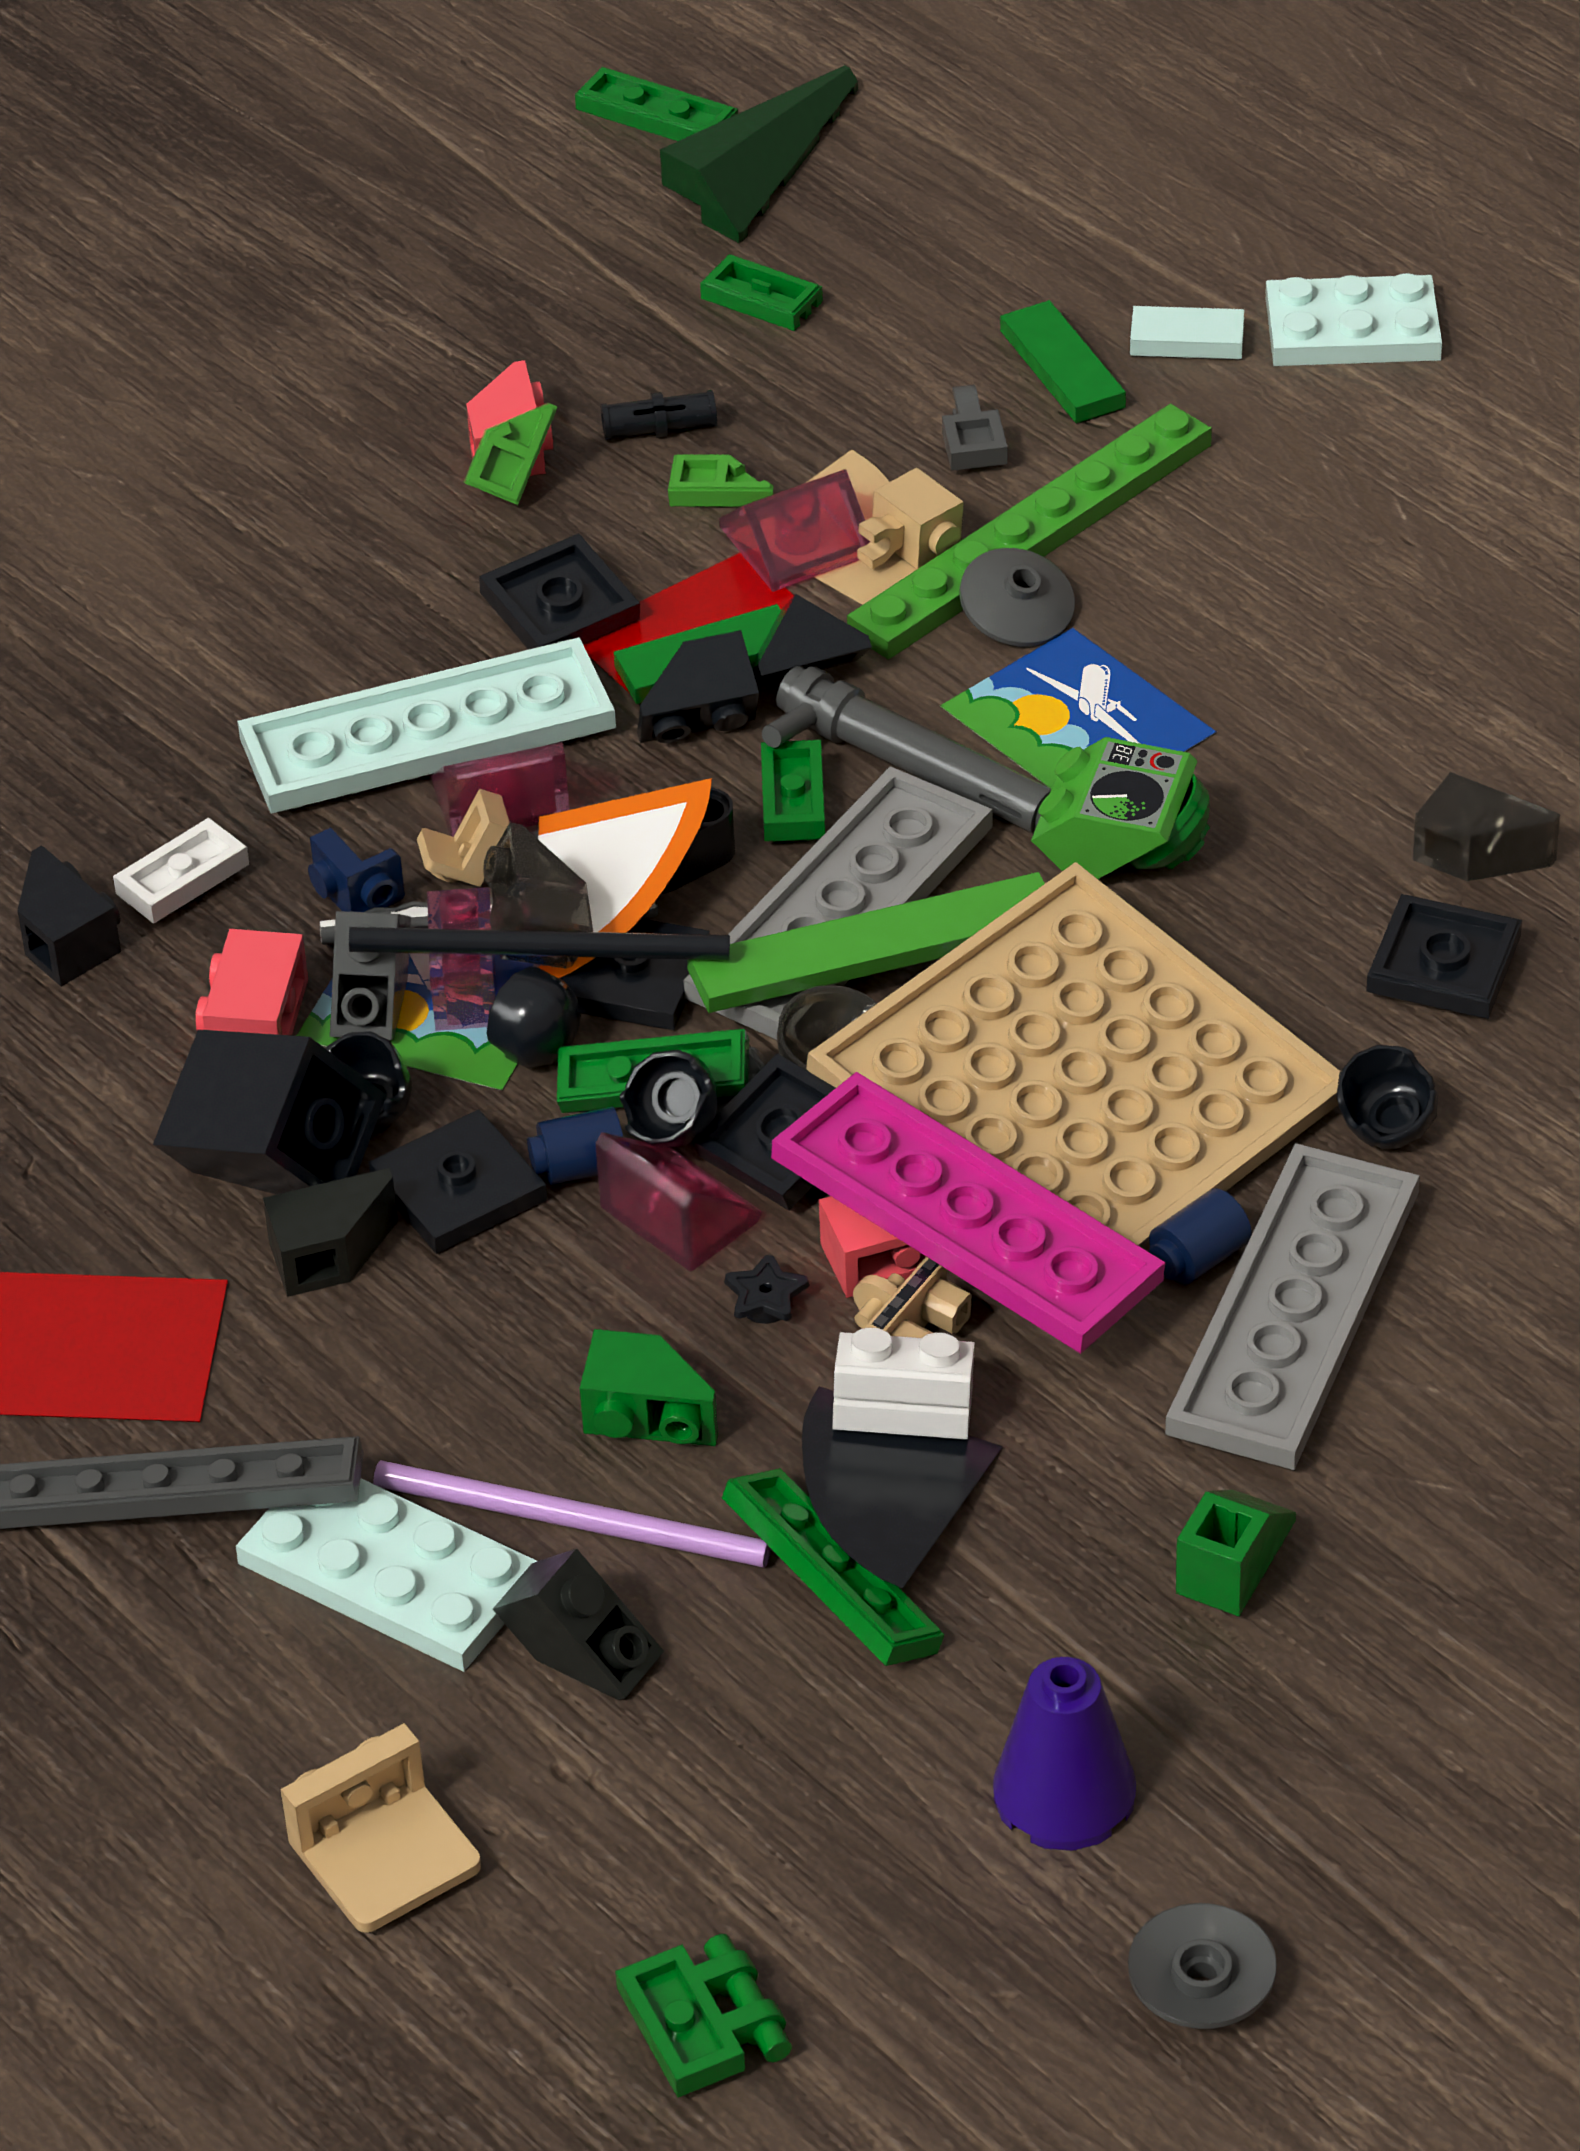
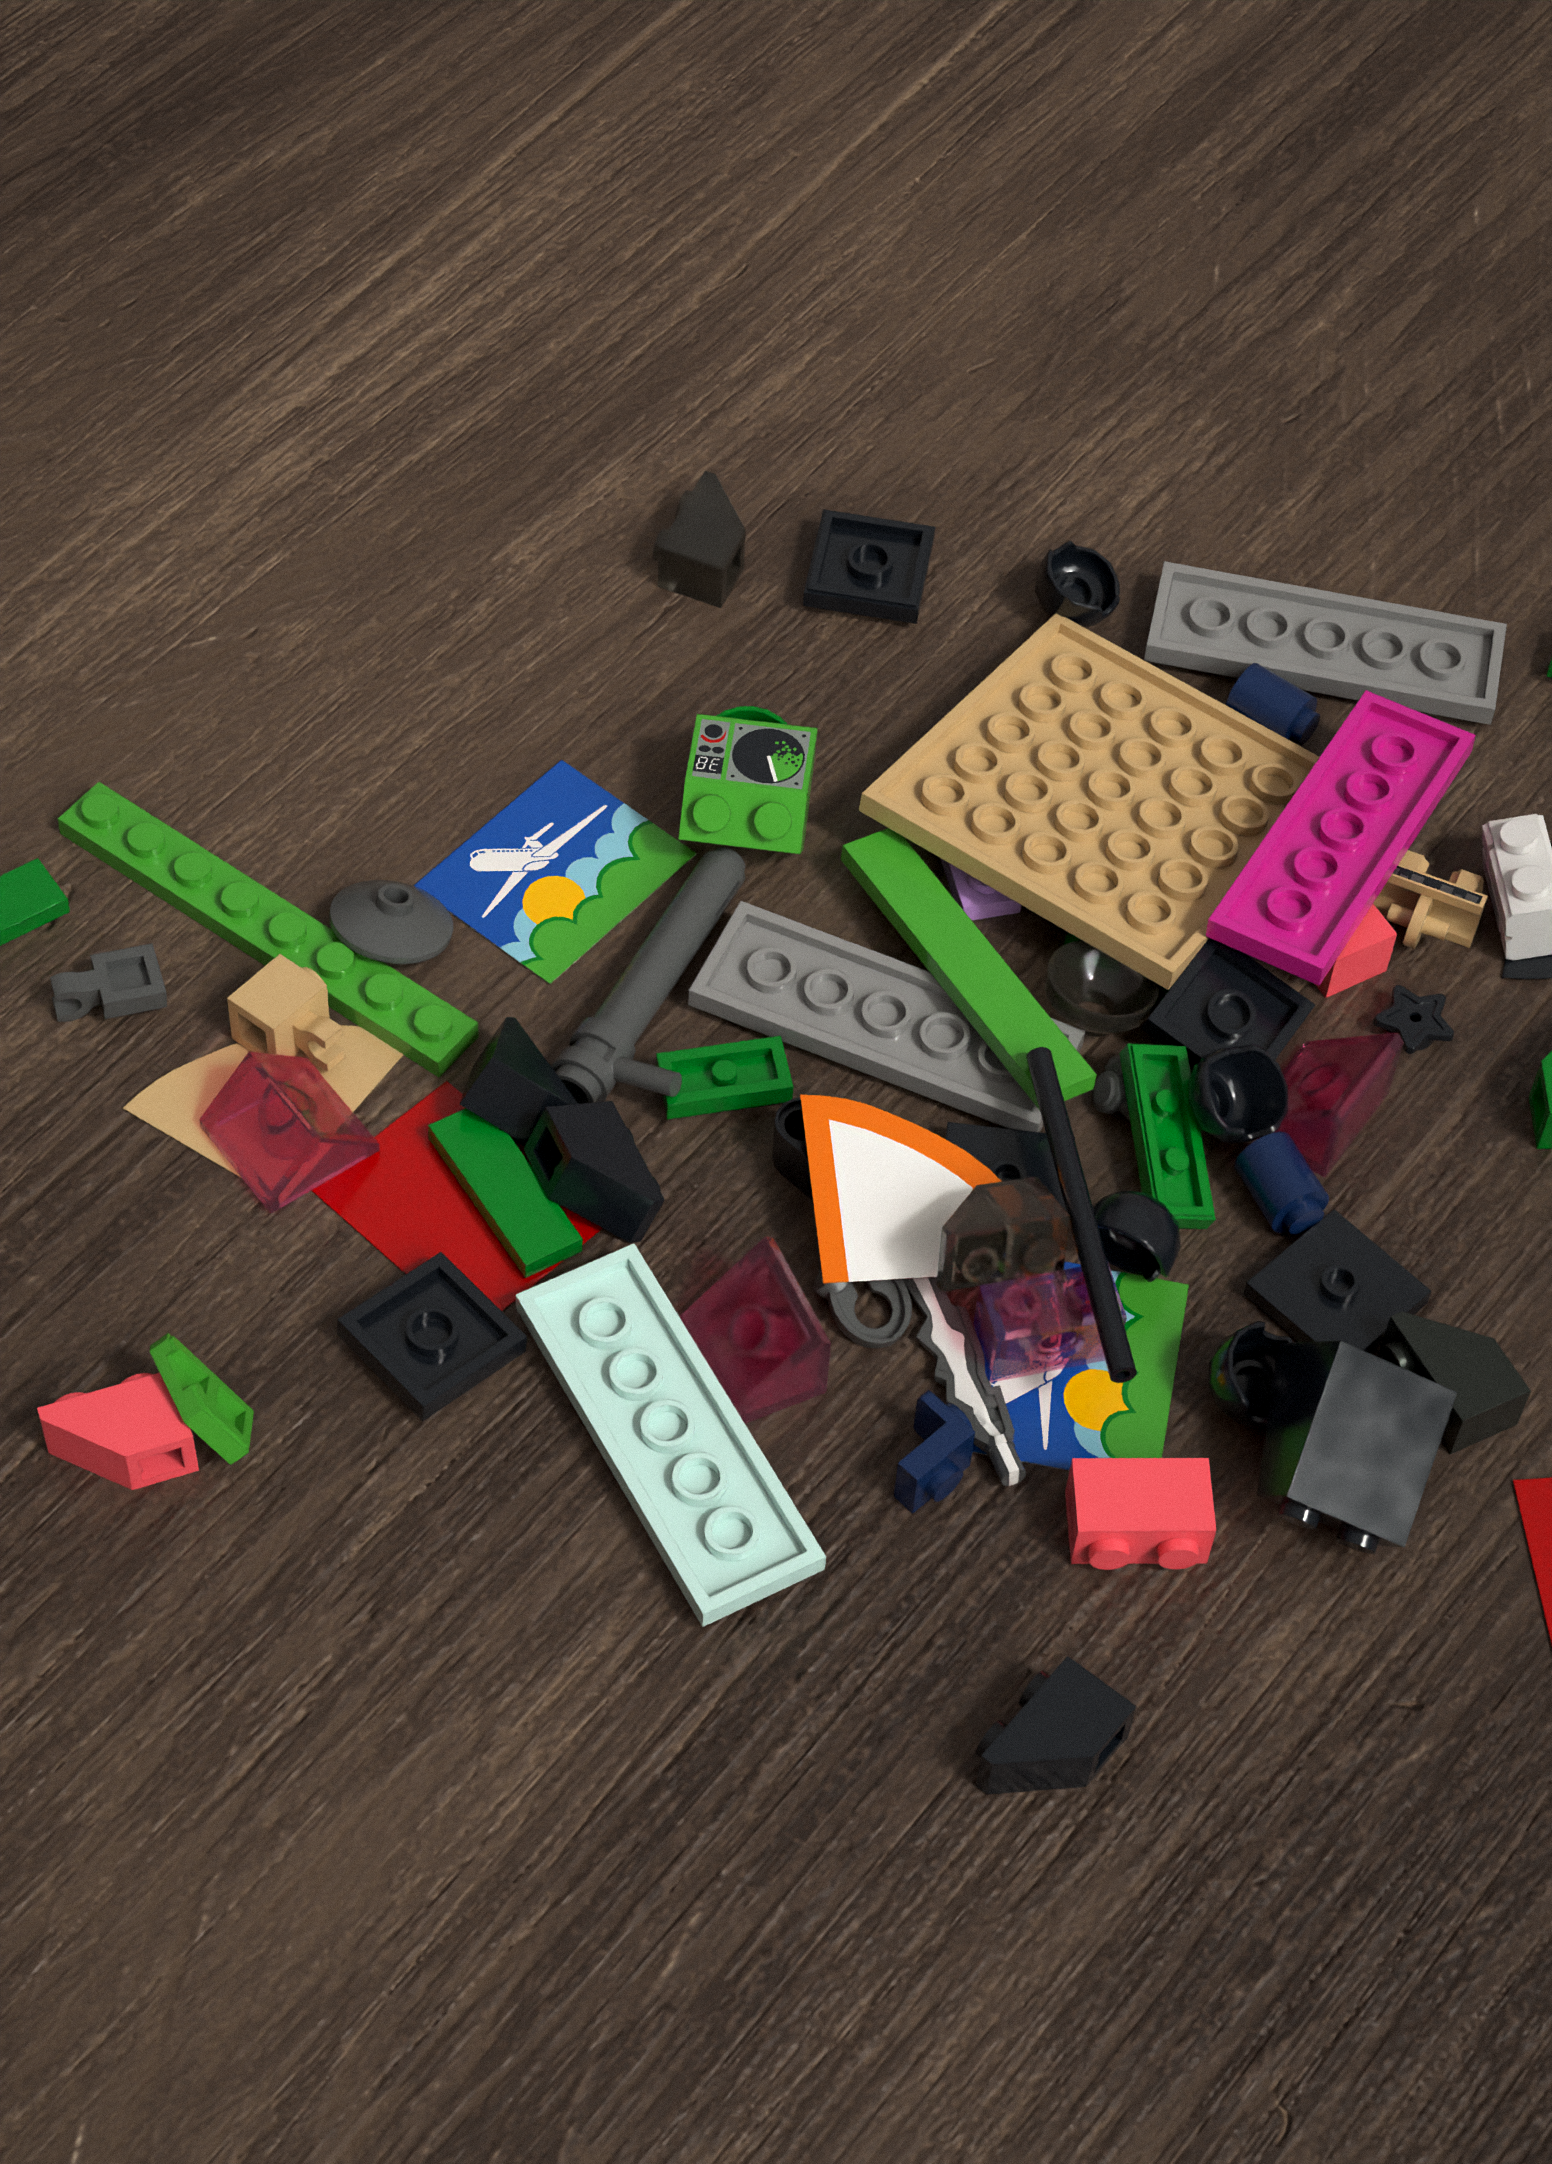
camera: 105 degrees left, 10 degrees up
white plate [113,818,249,924] -> none
dark grey slope [330,911,411,1040] -> none
tan bracket [417,788,513,887] -> none
black pin [600,390,717,440] -> none
bright green tile [668,454,775,507] -> none

